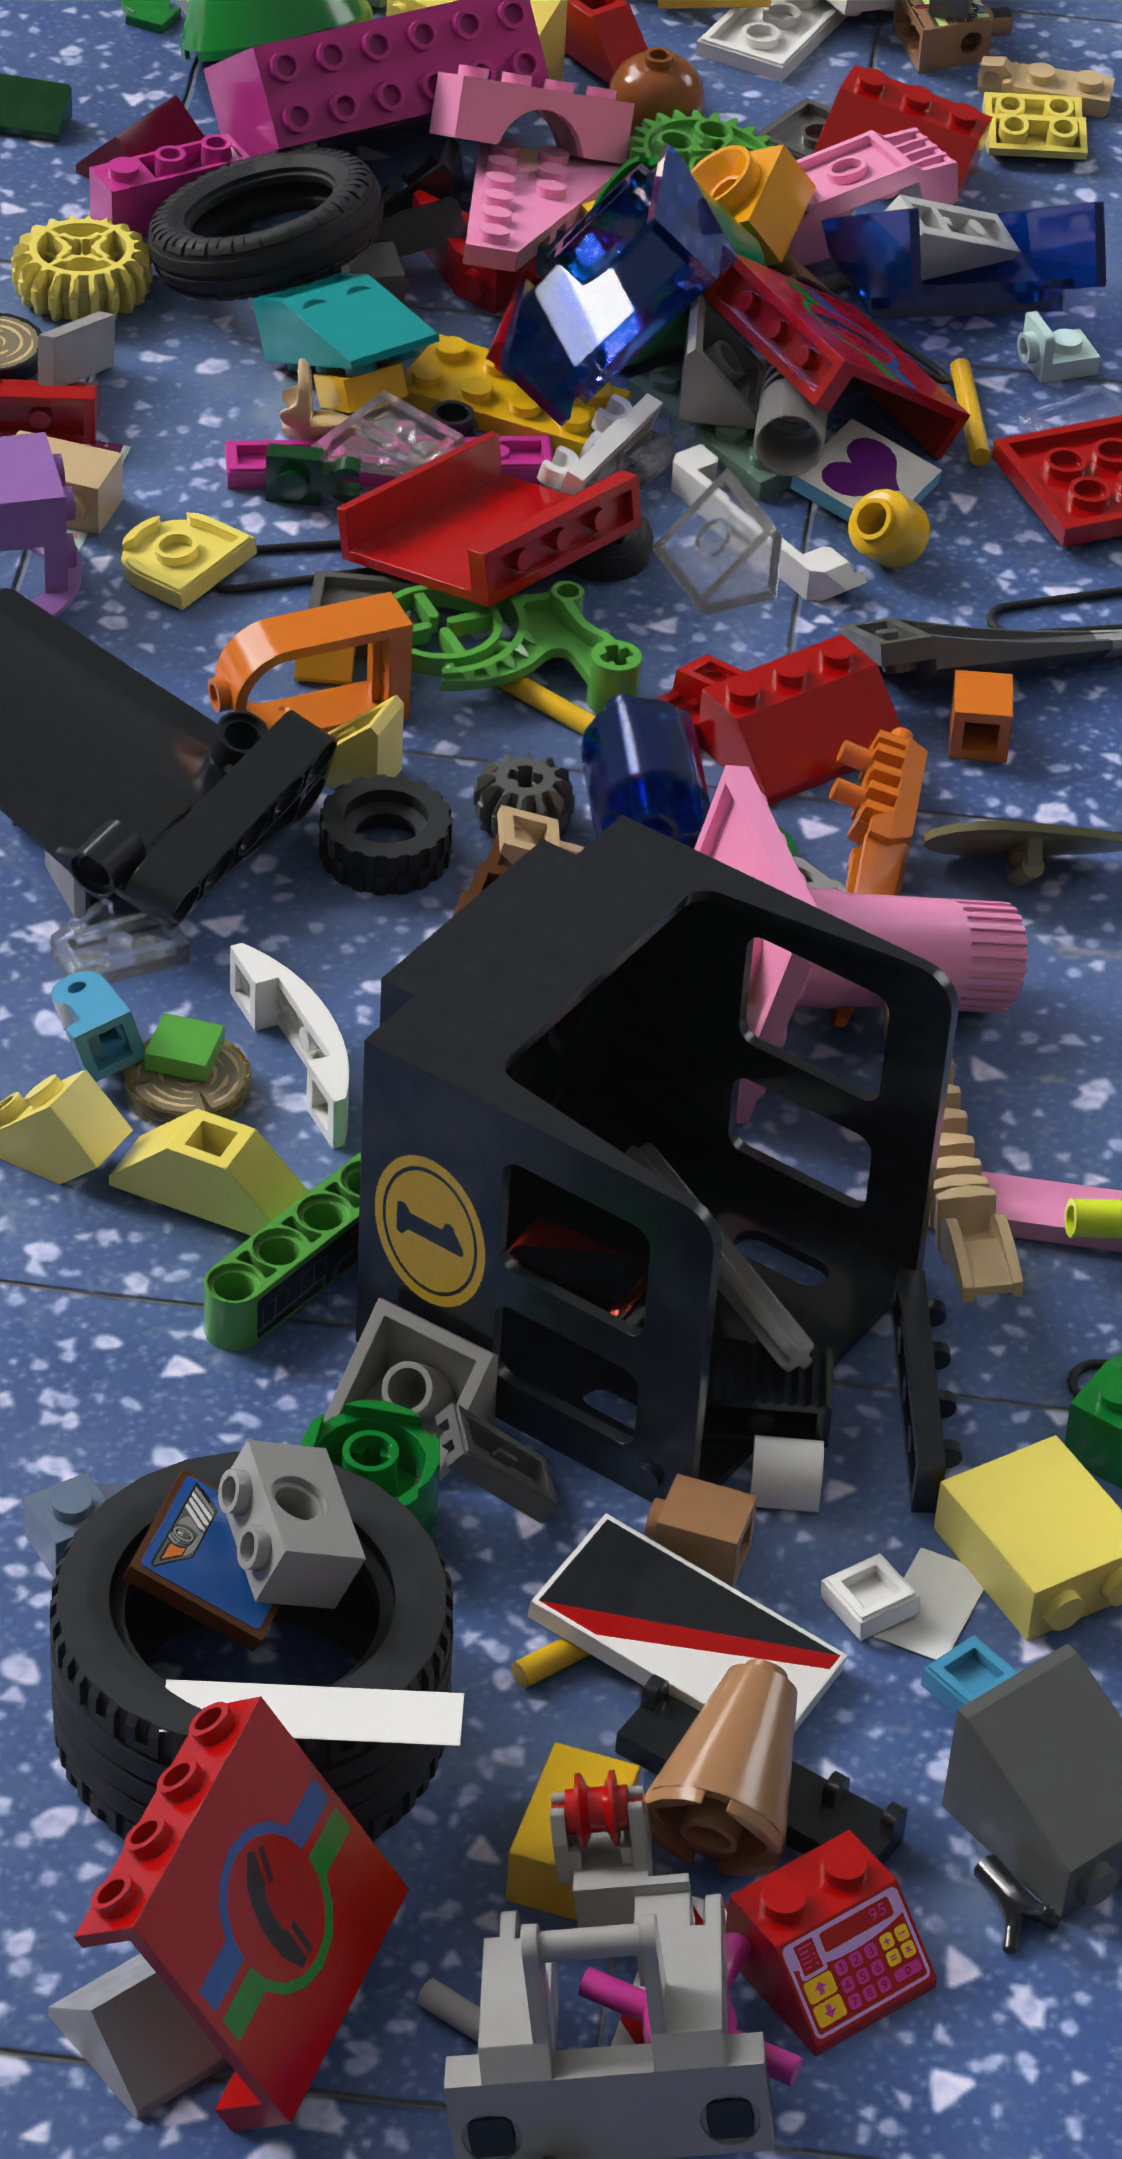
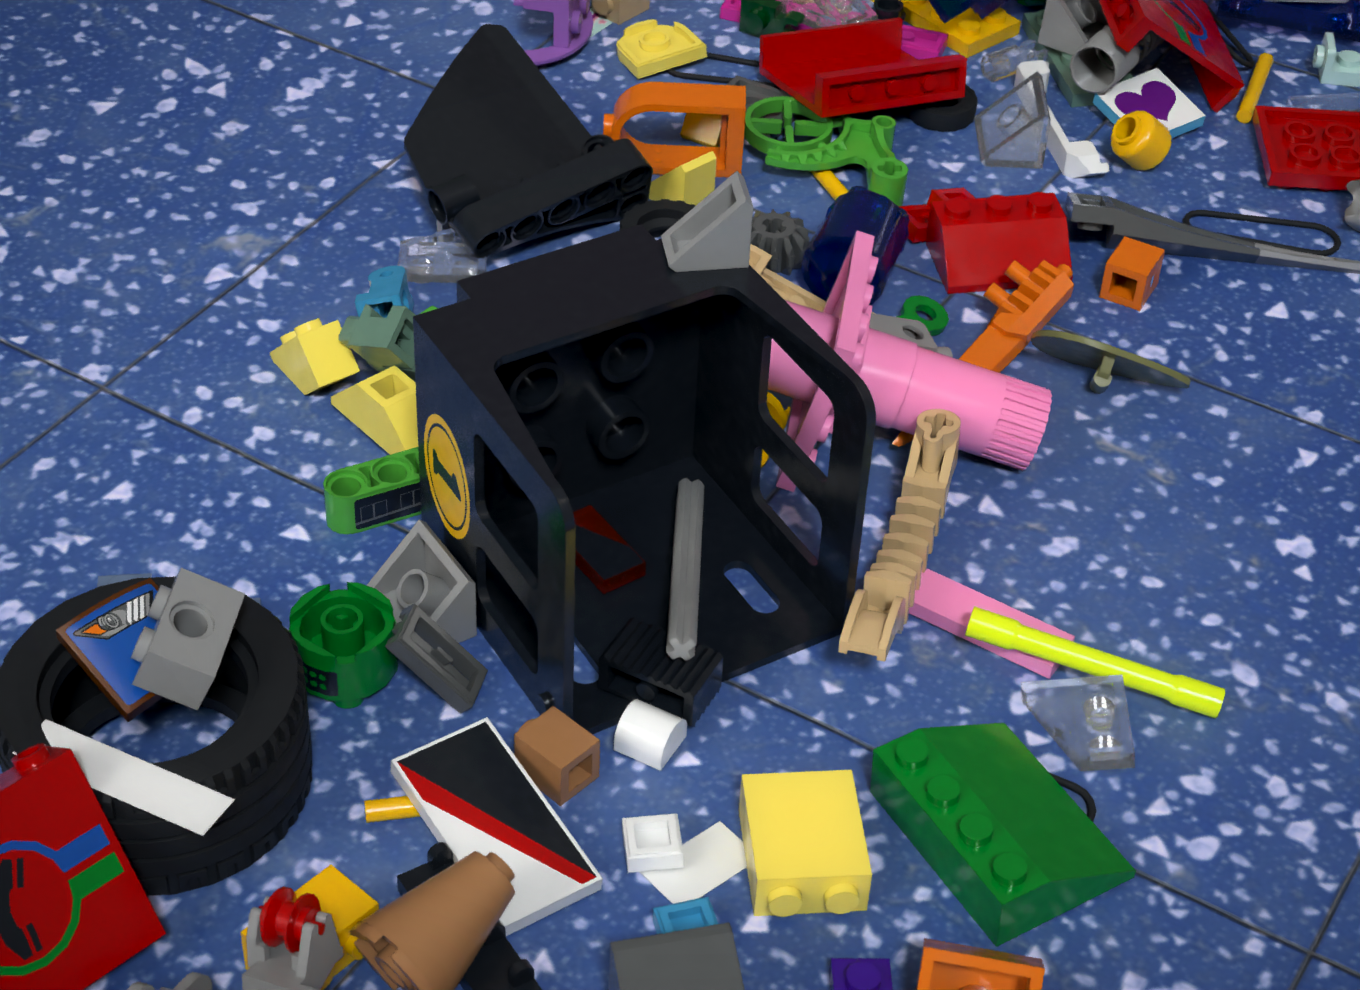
camera: 25 degrees right, 0 degrees up
white plate [537,393,663,495] -> none
black hinge [891,1269,962,1513] -> none
none -> sand green hips [339,304,416,382]
none -> light grey slope [661,171,753,272]

